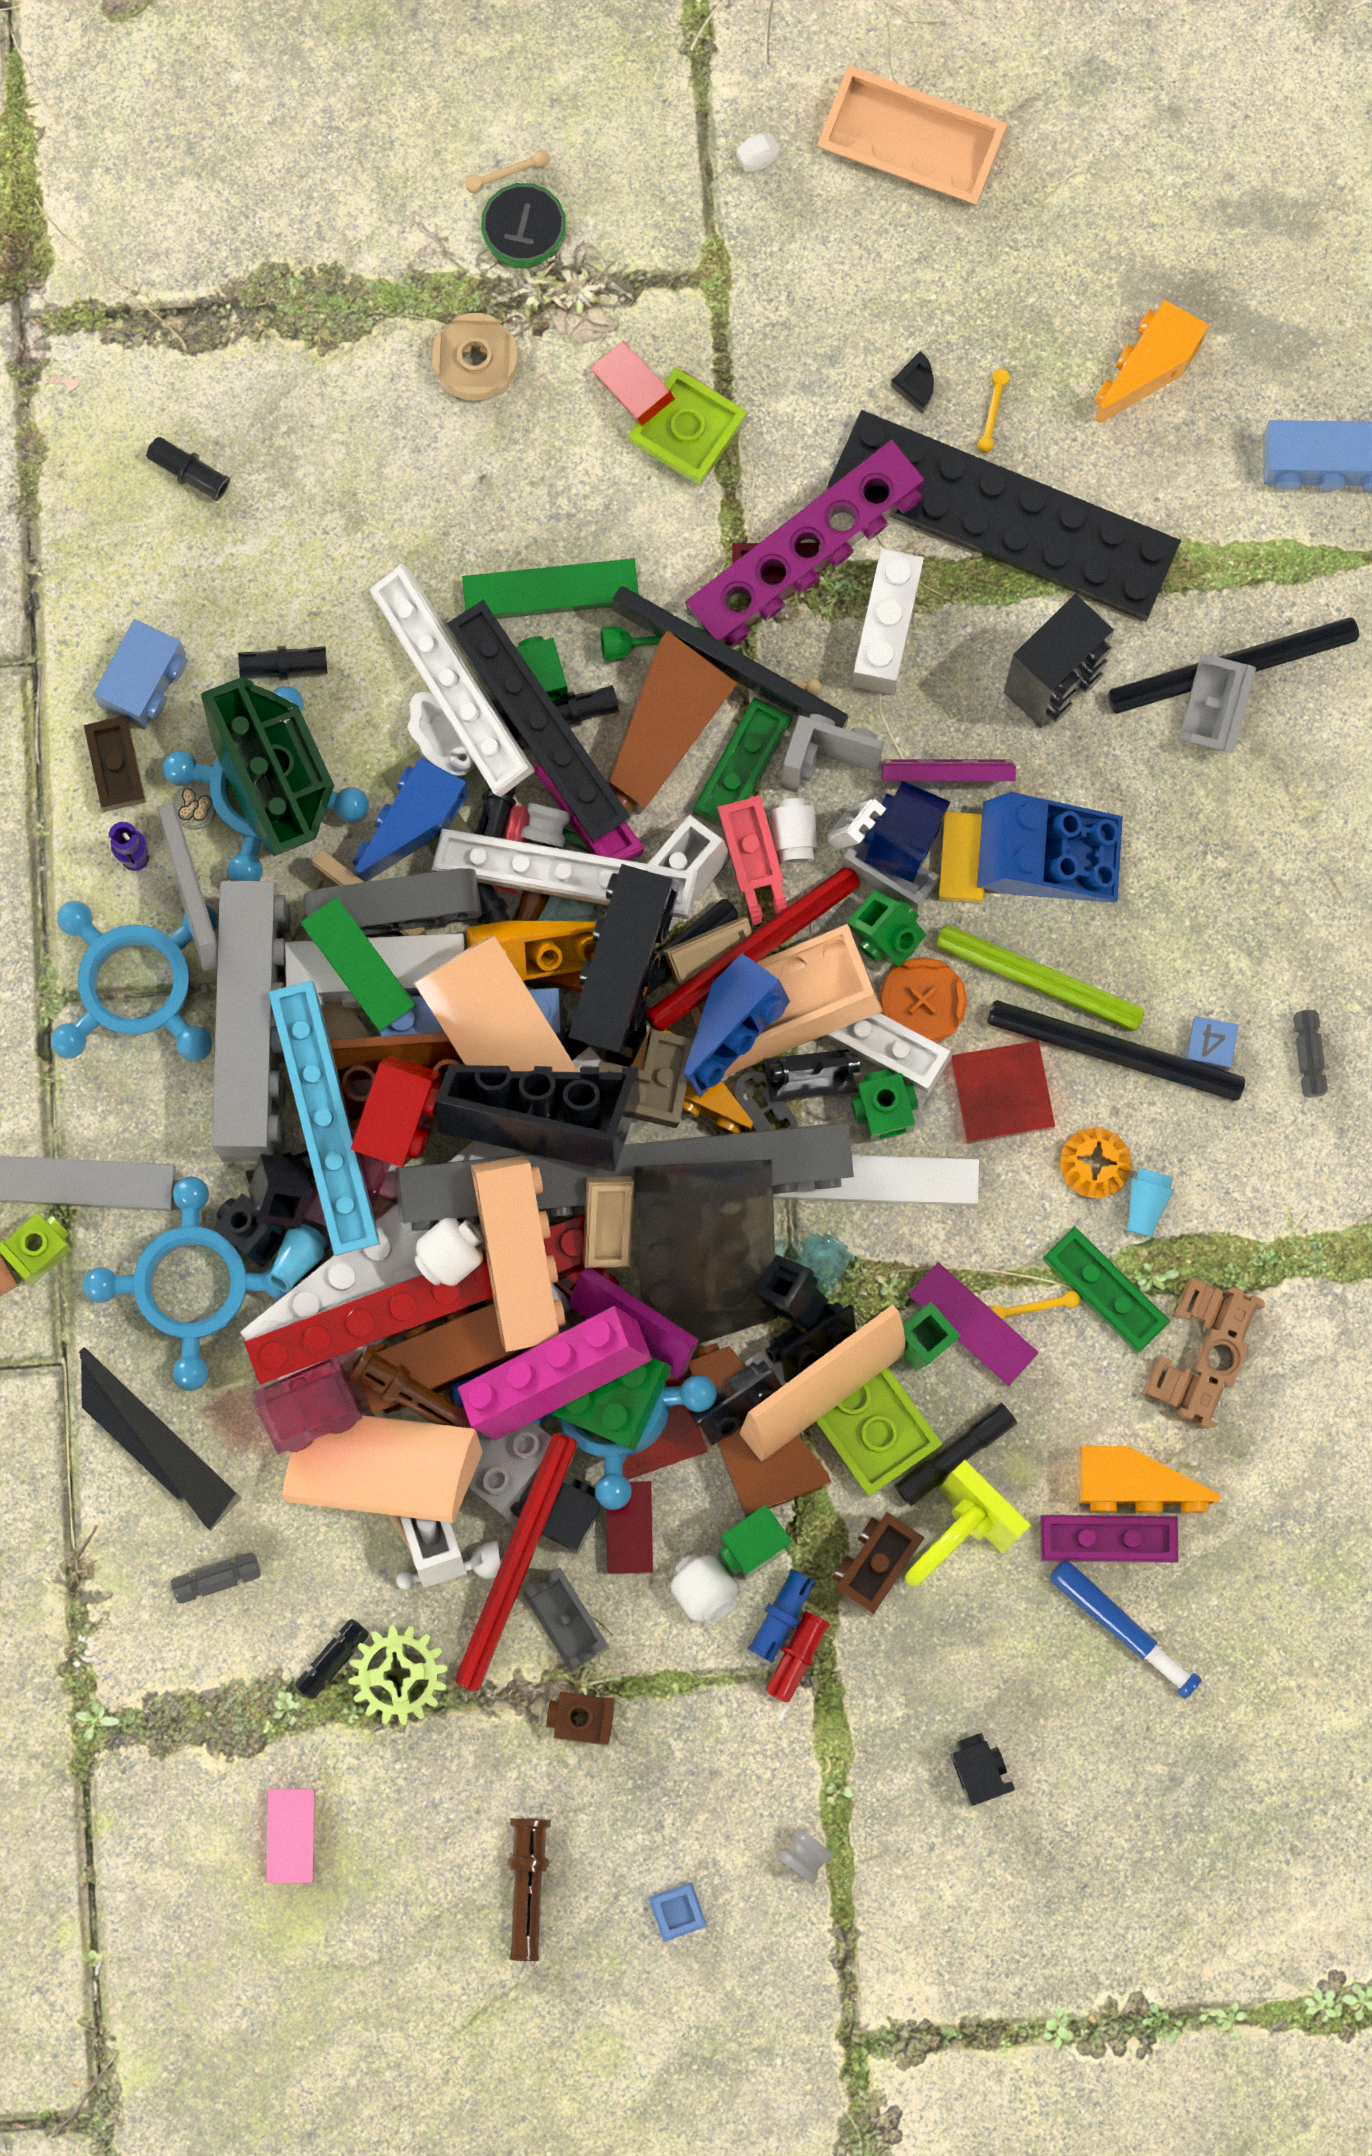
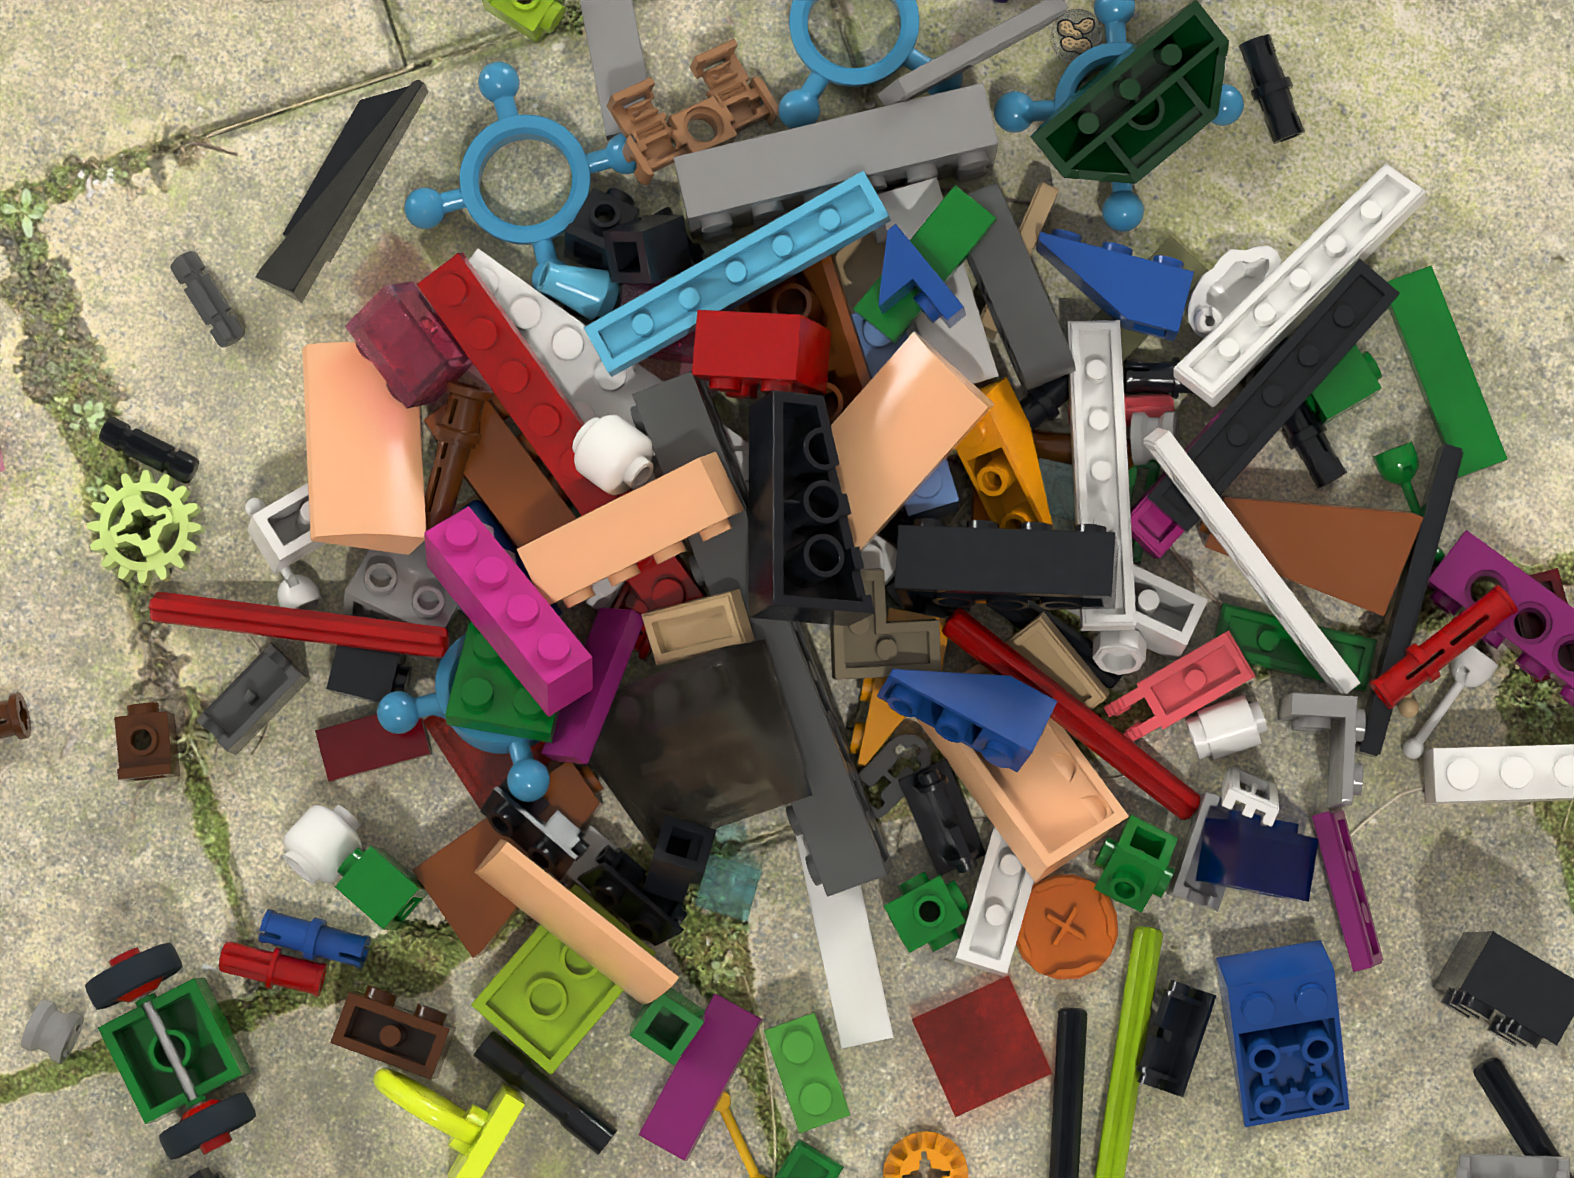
camera: 80 degrees right, 5 degrees up
yellow tile [938,811,984,903] -> none
none -> brick [85,943,256,1160]
none -> medium nougat piece [606,39,779,185]
none -> bright green brick [764,1012,850,1133]
none -> blue slope [878,224,966,329]
none -> white tile [1093,630,1147,675]
none -> black hinge [1135,980,1217,1097]
none -> white tile [1143,428,1360,694]
none -> red pin [1370,585,1518,709]
none -> white hinge [1403,646,1498,759]

